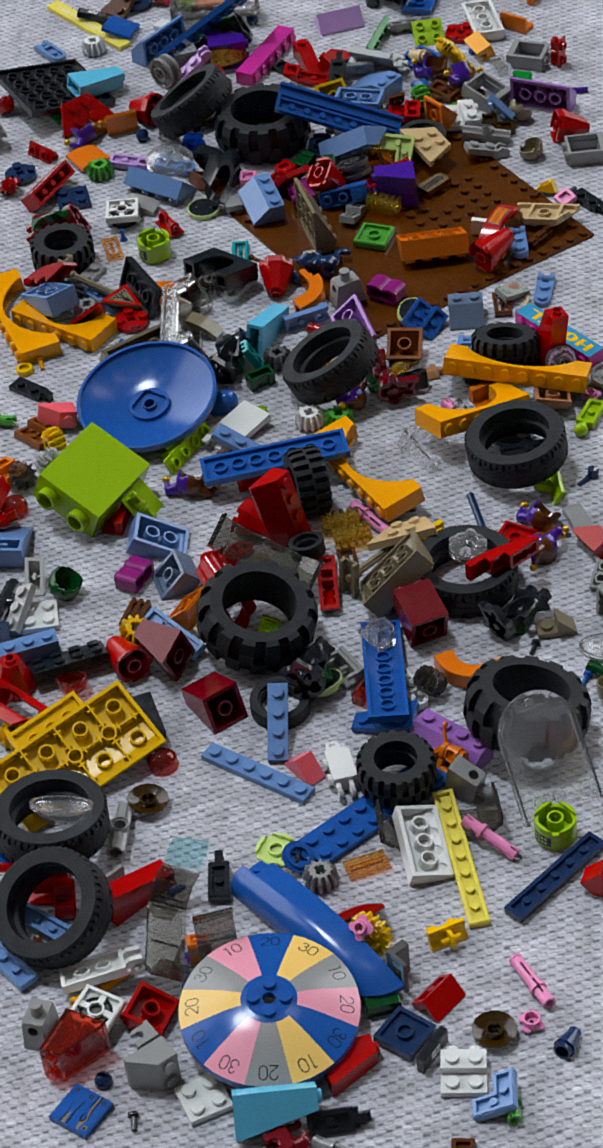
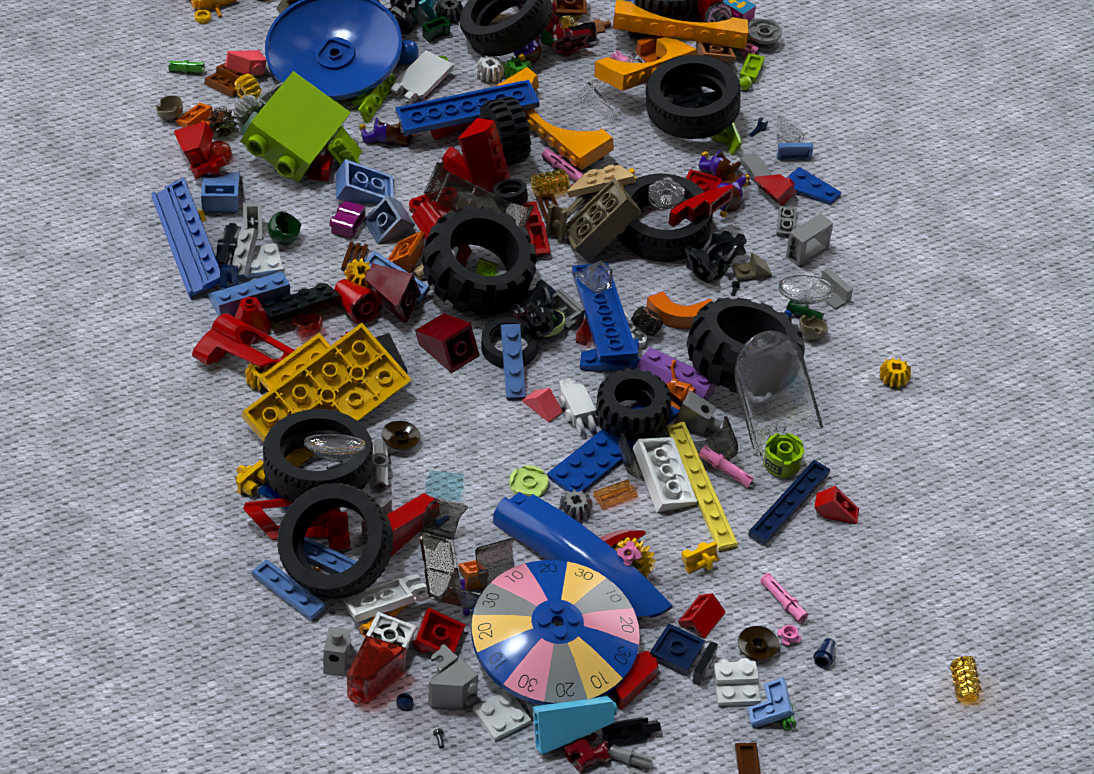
camera: 15 degrees left, 5 degrees up
black hinge [9,377,54,403] -> none
blue tile [49,1083,114,1140] -> none
clear red hair [147,747,179,777] -> none
medium blue plate [201,742,315,805] -> none
black hinge [208,850,230,903] -> none
medium blue plate [211,423,260,451] -> none
blue gear [281,841,315,875] -> none
clear yellow piece [320,506,361,536] -> none
dark green piece [363,993,402,1019] -> none
dark grey panel [386,939,411,993] -> none
dark red slope [392,578,449,648] -> none
dark blue bar [467,492,487,528] -> none

